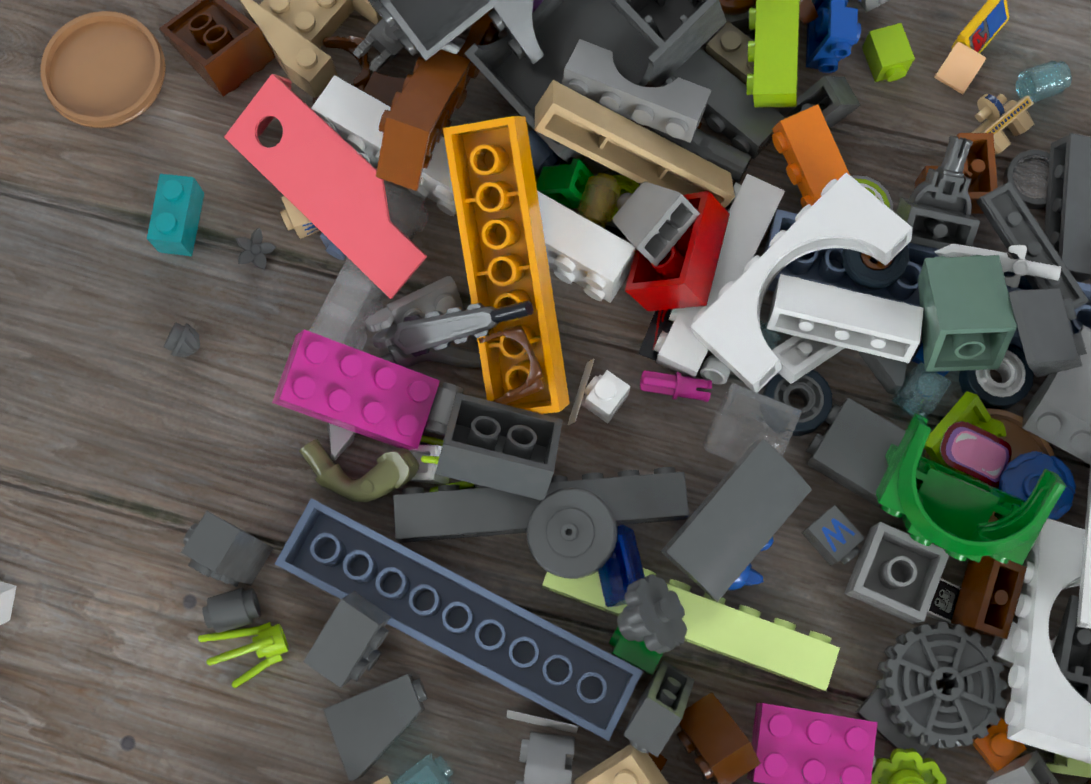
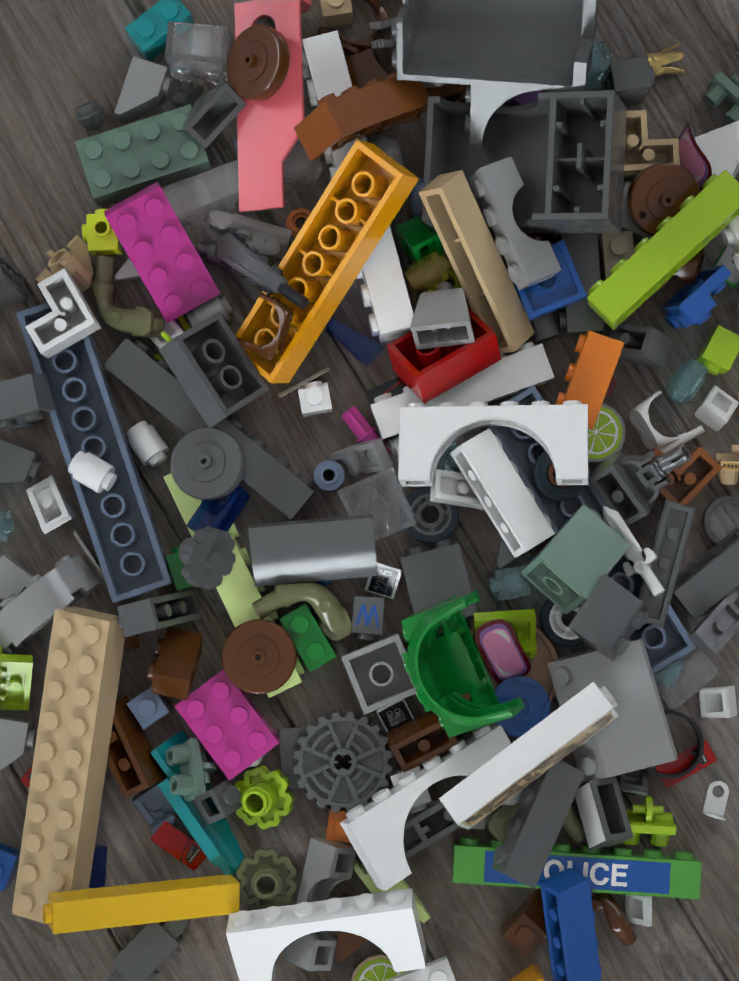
camera: 40 degrees right, 10 degrees up
none -> white brick [25,269,101,359]
none -> white slope [26,475,76,534]
none -> tan brick [36,235,93,292]
none -> white brick [68,451,117,493]
none -> sand green brick [75,104,212,207]
none -> neon yellow brick [82,209,123,256]
none -> light grey slope [114,56,173,123]
none -> white brick [126,421,169,467]
none -> clear brick [165,22,233,84]
none -> dark grey slope [183,82,246,149]
none -> reddish brown wheel [222,619,297,694]
none -> reddish brown wheel [227,25,290,102]
none -> olive piece [252,582,352,641]
none -> green brick [279,603,337,672]
none -> orange plate [286,208,311,238]
none -> sand blue brick [314,460,345,492]
none -> clear blue slope [325,318,384,367]
none -> light grey slope [329,438,393,477]
none -> slope [364,563,402,599]
none -> blue plate [506,240,587,321]
none -> white helmet [629,390,705,454]
none -> clear light blue brick [665,358,708,405]
none -> white slope [694,385,739,431]

